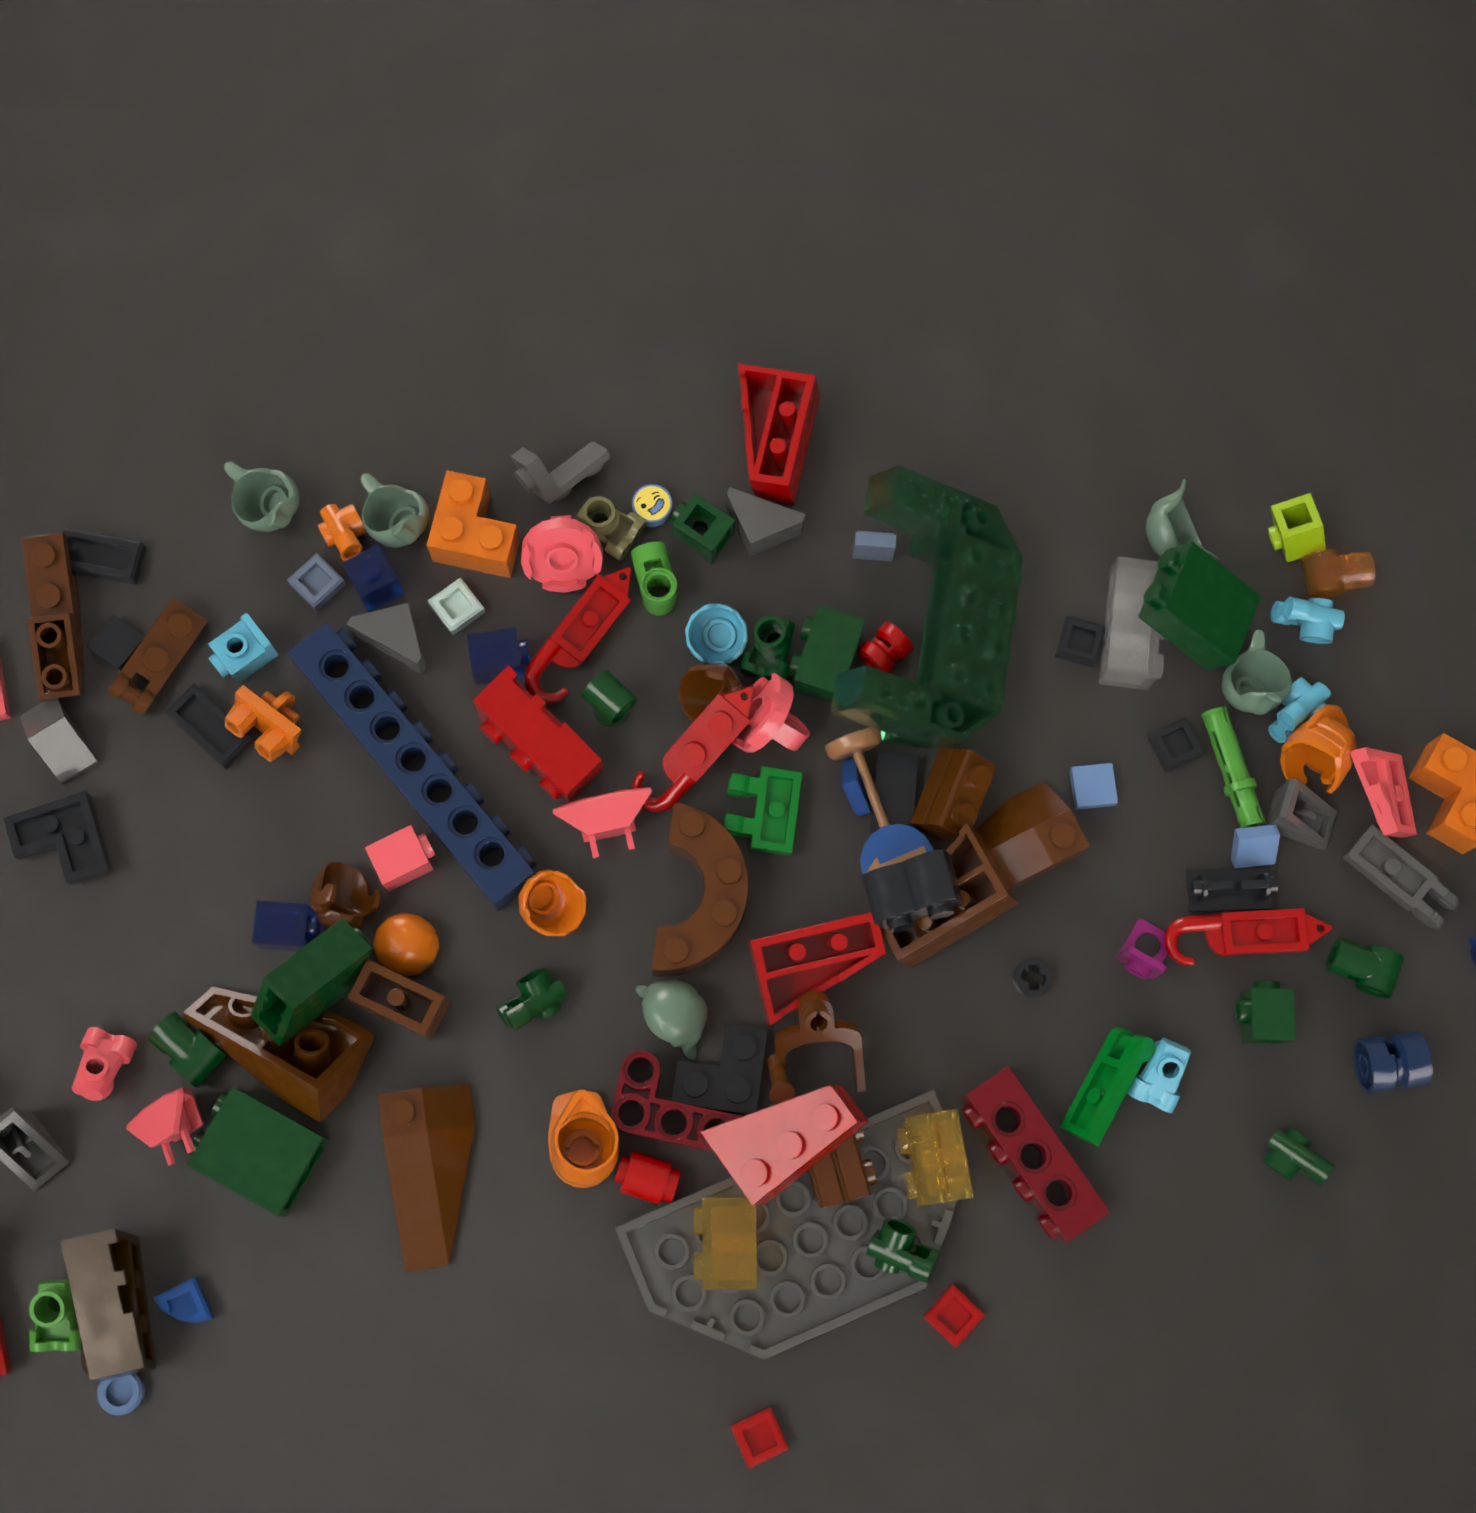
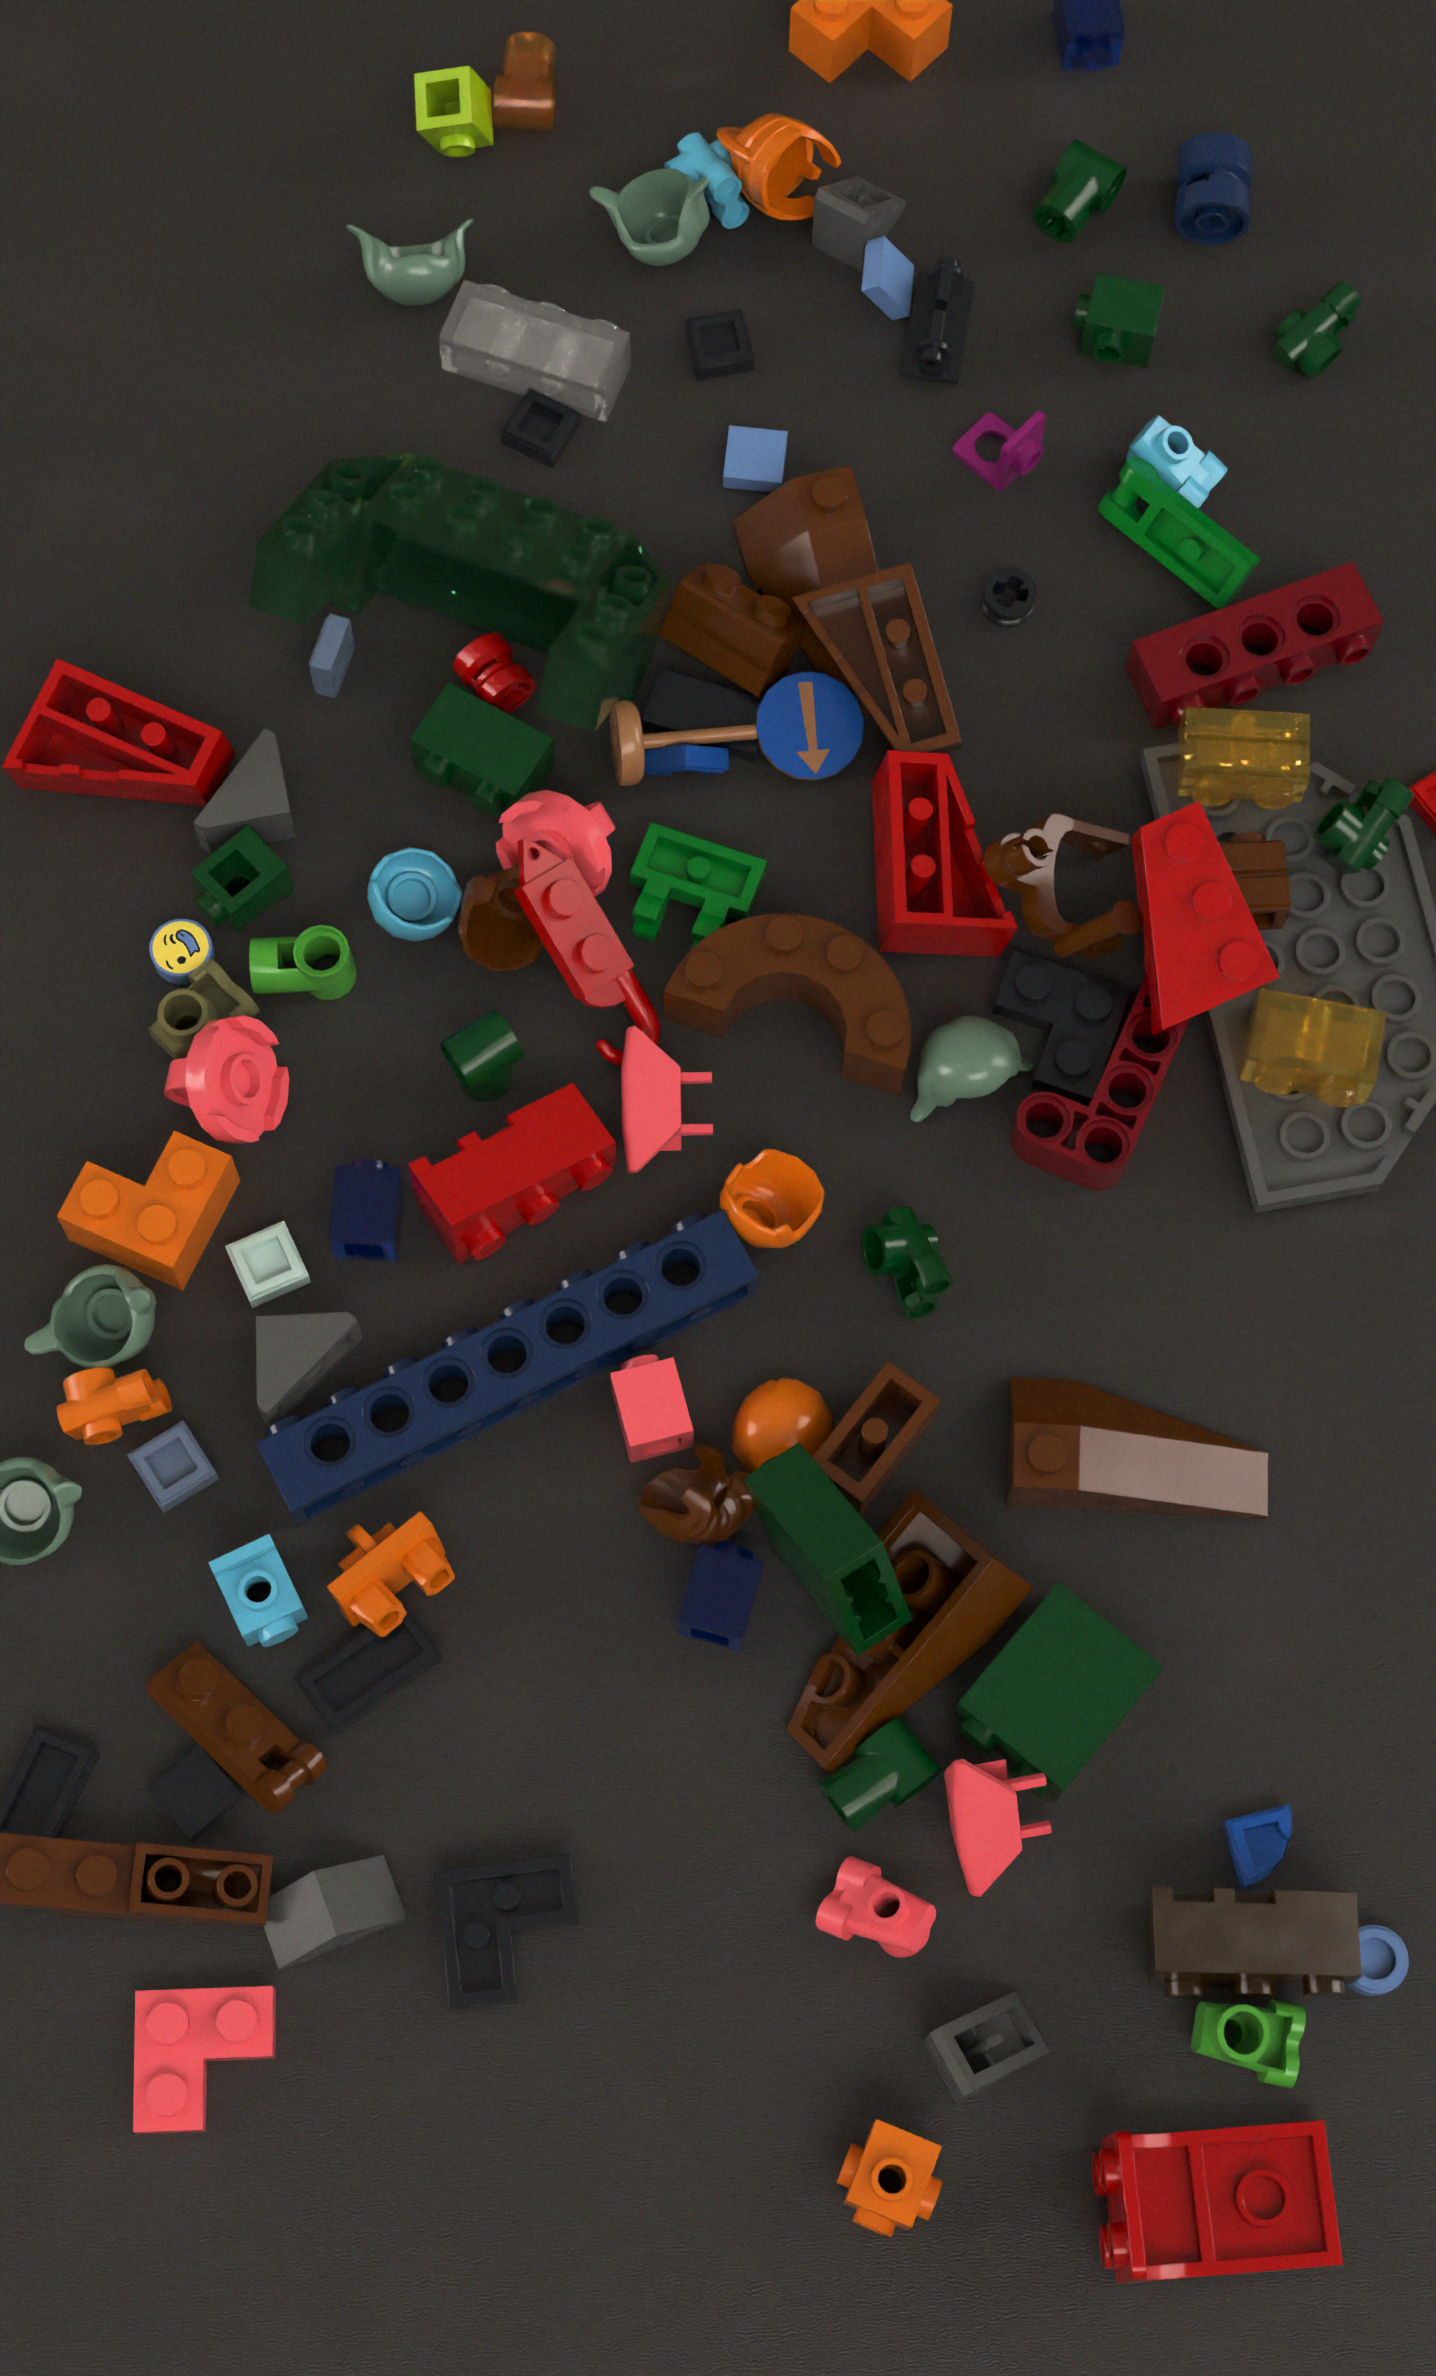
camera: 75 degrees left, 5 degrees down
clear blue brick [342,544,404,612] -> none
dark grey bracket [510,441,612,504] -> none
red plate [524,567,631,704] -> none
orange helmet [548,1089,619,1188] -> none
red brick [614,1150,681,1205] -> none
dark green plate [739,615,795,680] -> none
black brick [862,849,964,933] -> none
dark green brick [1138,541,1261,671] -> none
red plate [1164,908,1333,966] -> none
bright green pin [1201,706,1267,828] -> none
medium azure plate [1270,597,1345,644] -> none
dark grey hinge [1343,824,1460,931] -> none
coral wing [1350,747,1417,838] -> none

